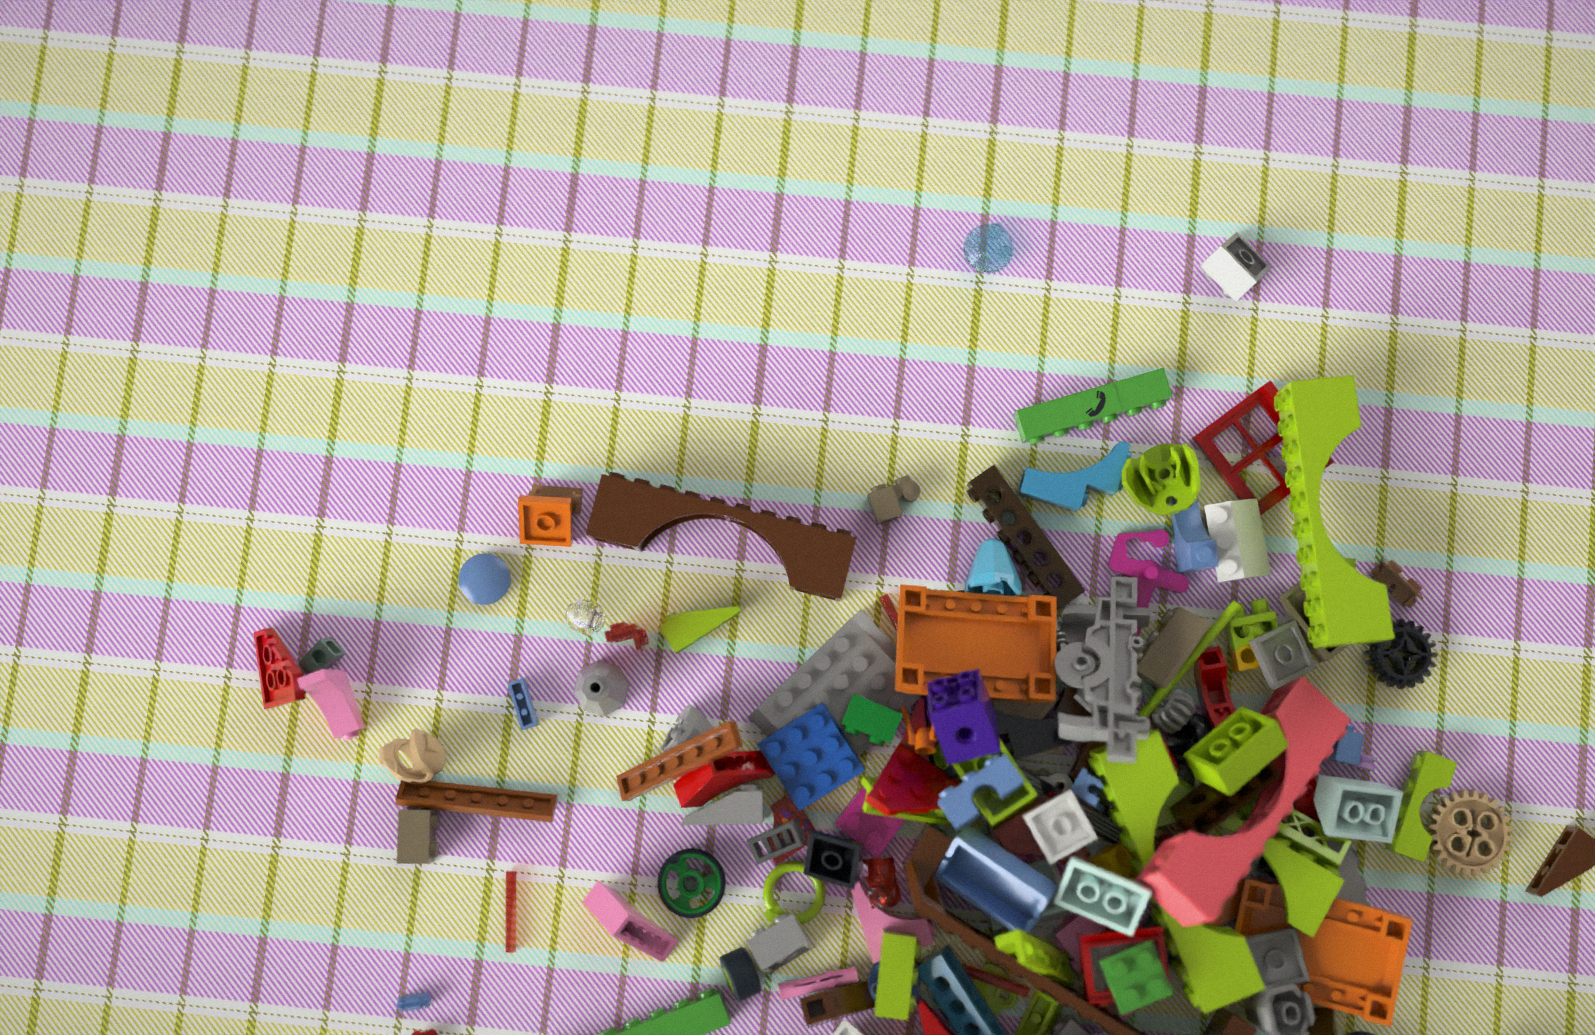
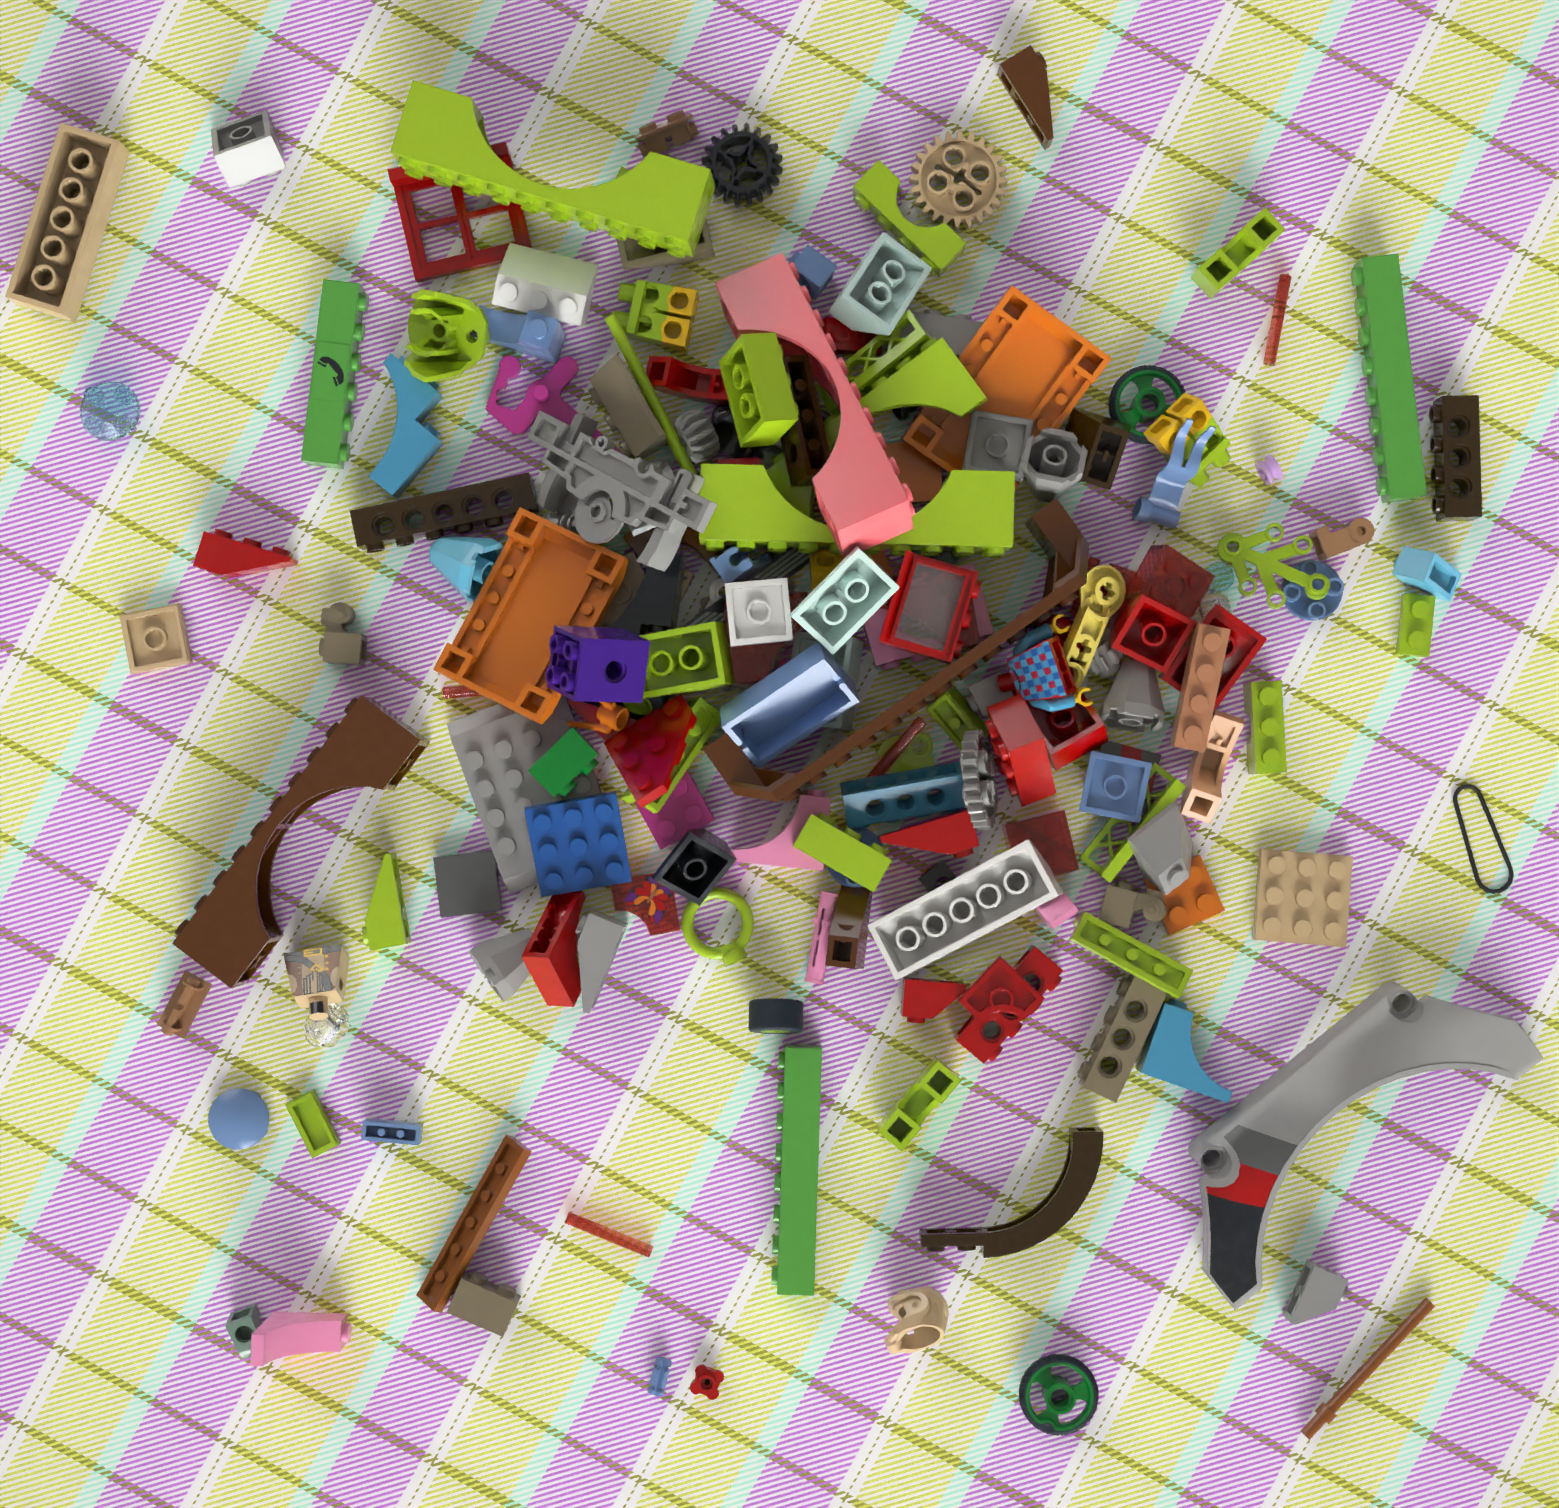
camera: 65 degrees left, 5 degrees up
red plate [253,628,306,709] -> none
tan helmet [379,728,446,783] -> none
orange plate [518,495,573,547] -> none
light grey cone [573,660,630,716] -> none
bright pink arch [582,881,679,962] -> none
clear red bracket [604,622,649,652] -> none
dark orange plate [616,721,743,801] -> none
green wheel [657,848,726,918] -> none
dark grey slope [746,817,808,865] -> none
light grey slope [746,913,815,974] -> none
clear red animal [862,857,901,909] -> none
medium blue arch [938,754,1024,832] -> none
lime fence [995,929,1075,987] -> none
bright green plate [1099,940,1174,1015] -> none
light grey plate [1249,620,1317,689] -> none
lavender bush [1351,754,1377,771] -> none
none -> tan brick [5,122,130,323]
none -> tan tile [119,603,193,675]
none -> red slope [193,529,298,578]
none -> torso [284,944,349,1020]
none -> lime tile [285,1089,341,1158]
none -> dark grey tile [433,850,502,918]

